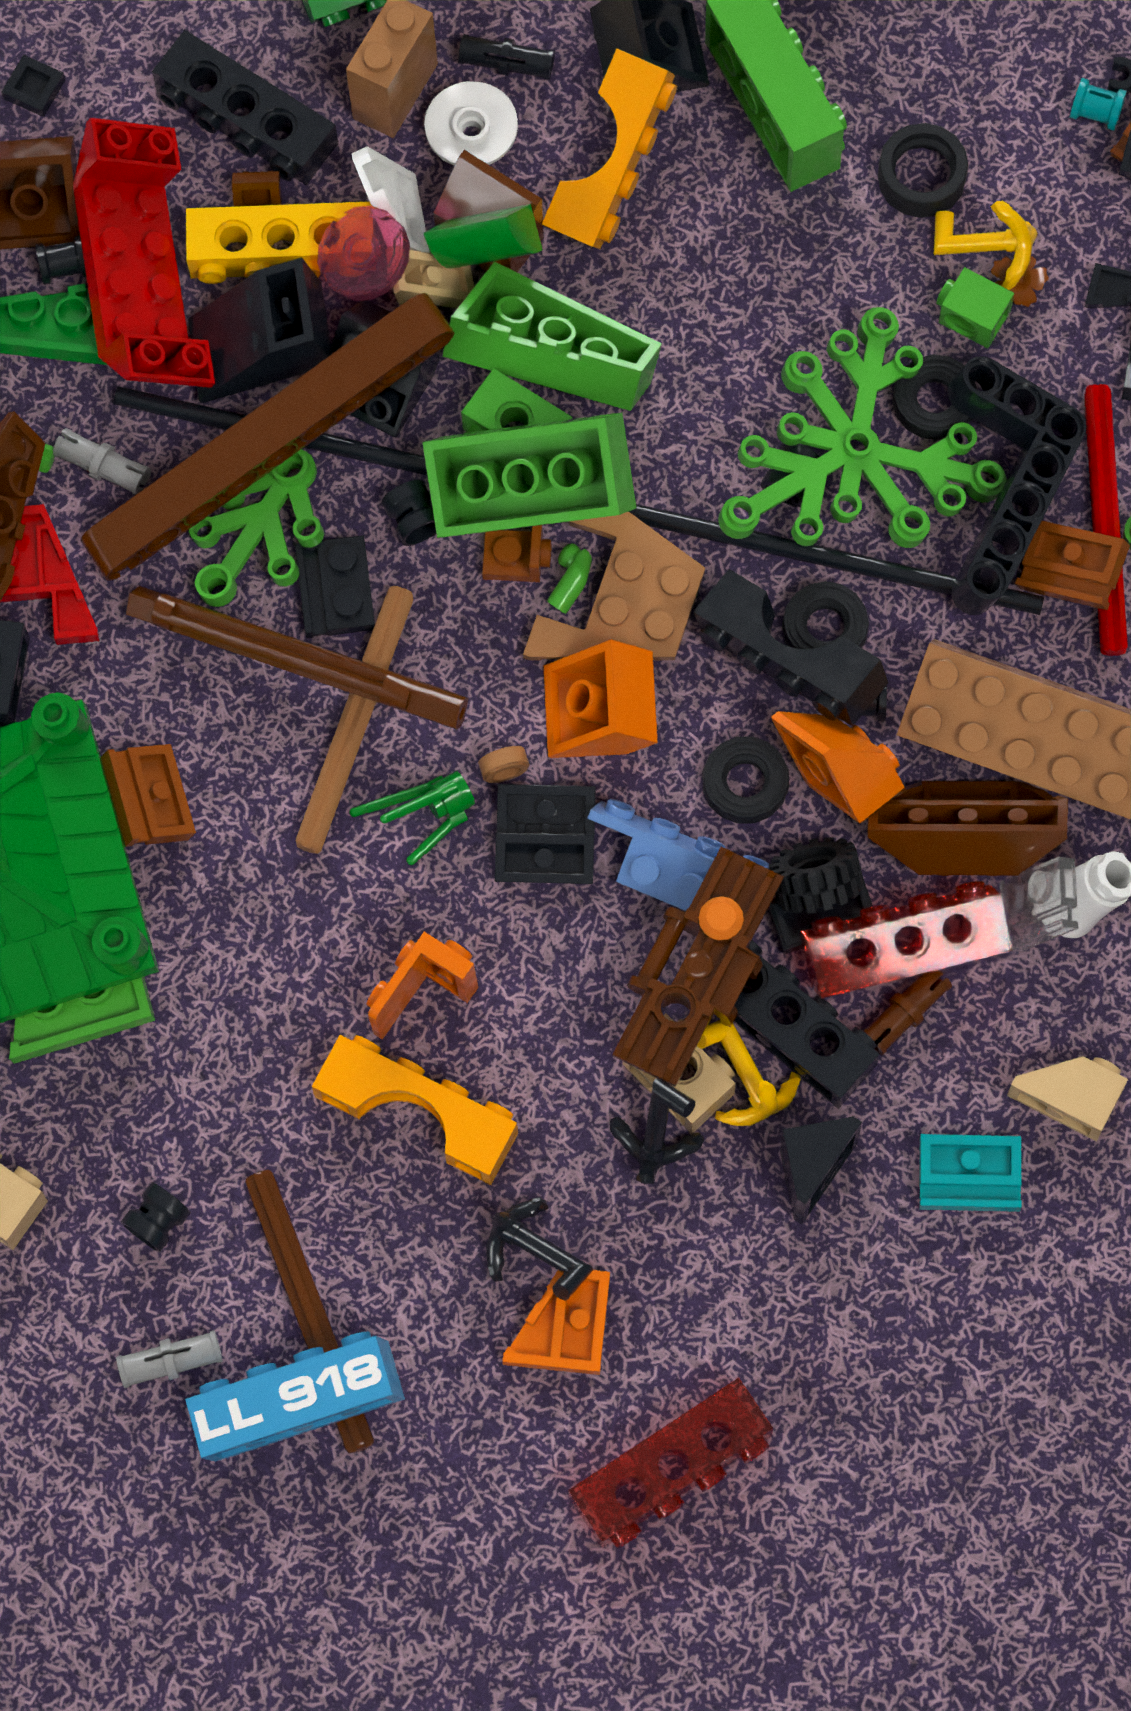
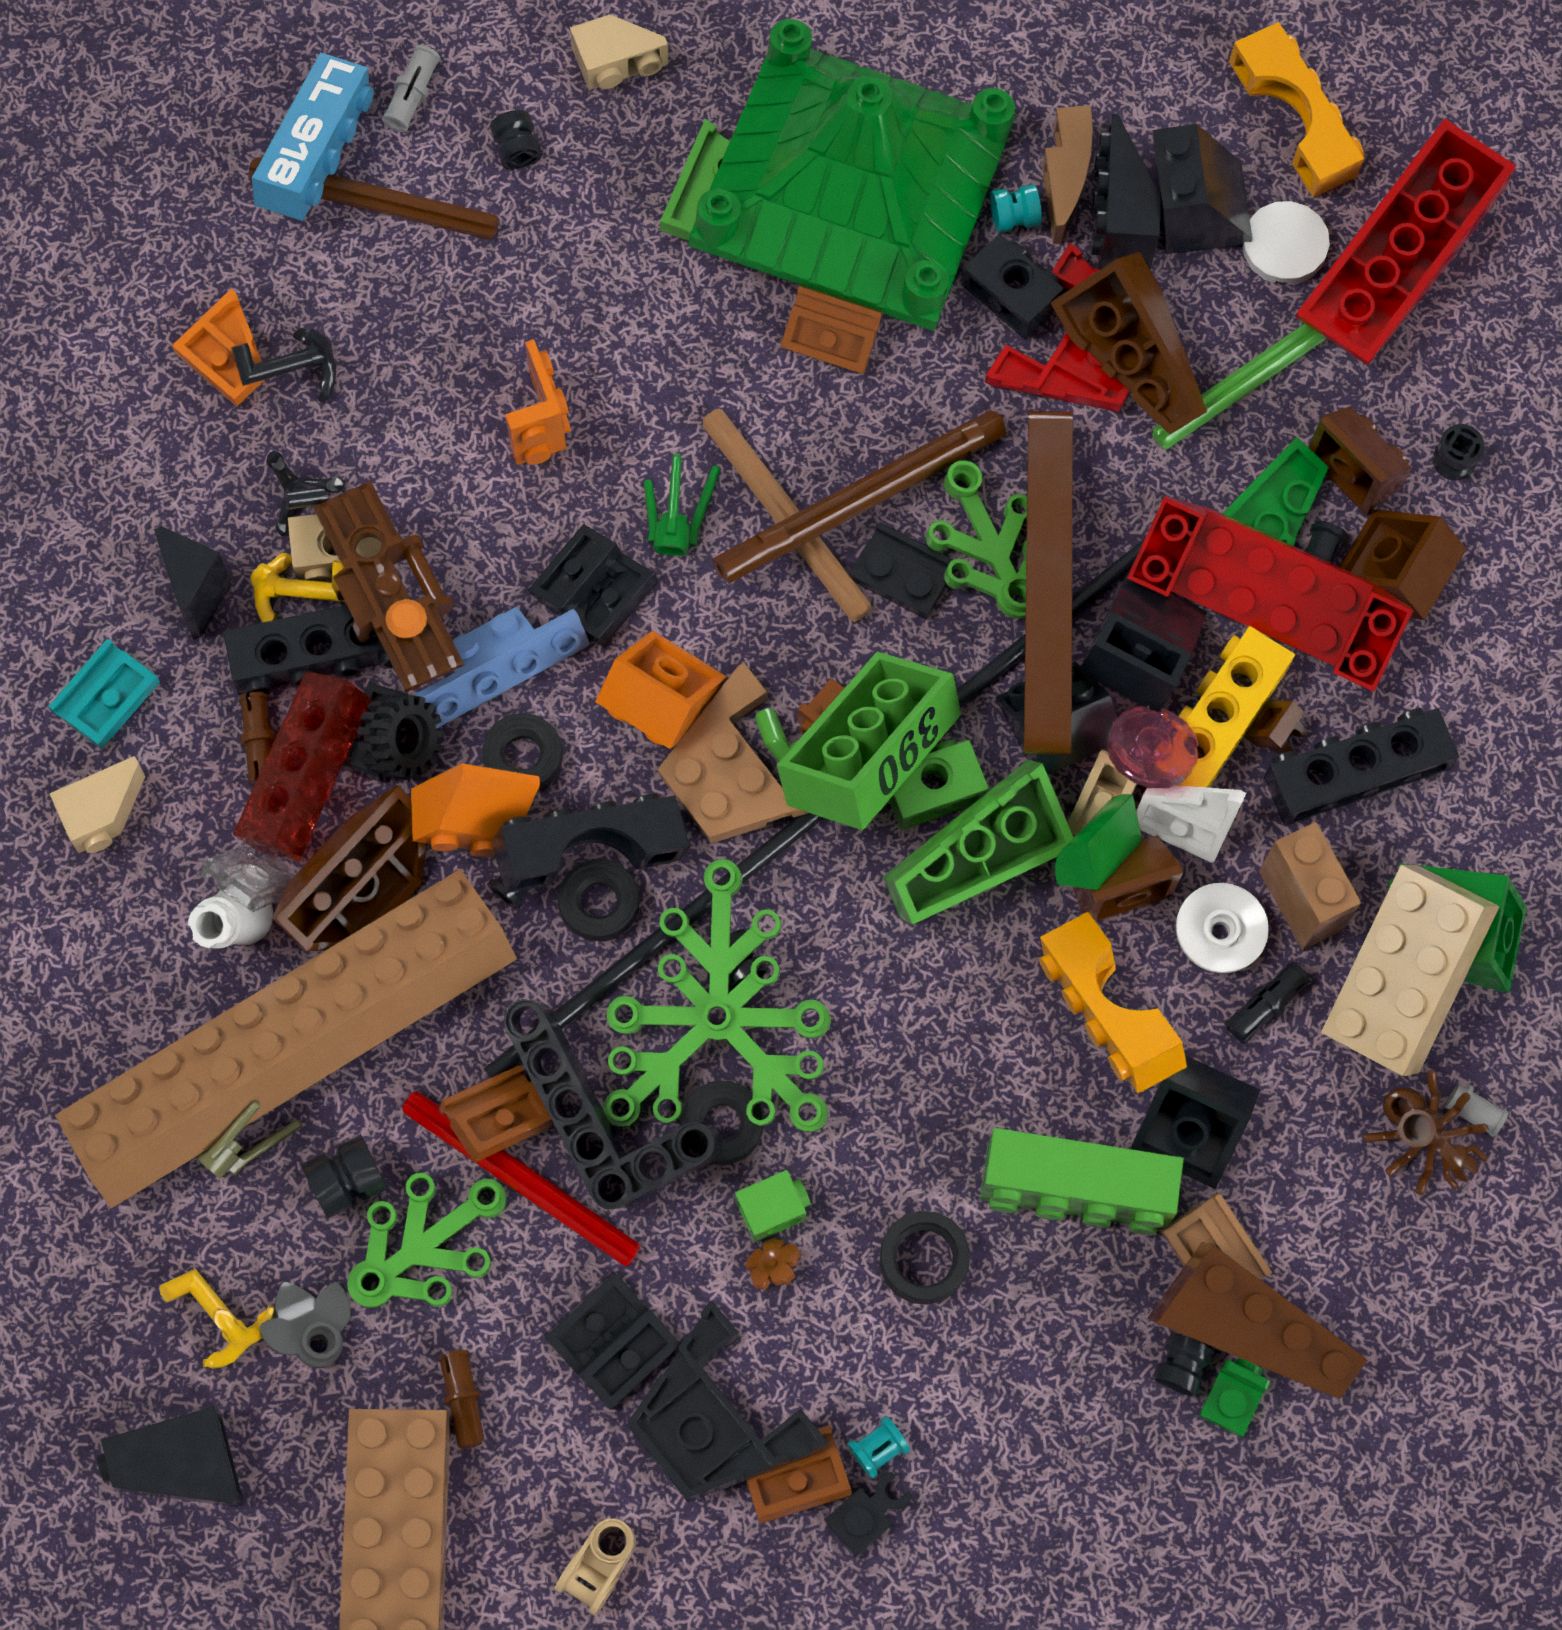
camera: 120 degrees right, 0 degrees up
black tile [1,55,66,117] -> none
light grey pin [53,428,151,495] -> none
light orange arch [312,1035,518,1185] -> none
black wheel [381,480,436,546] -> none
medium nougat tile [478,746,530,783] -> none
clear red brick [568,1377,773,1549] -> none
yellow piece [933,201,1037,290] -> none

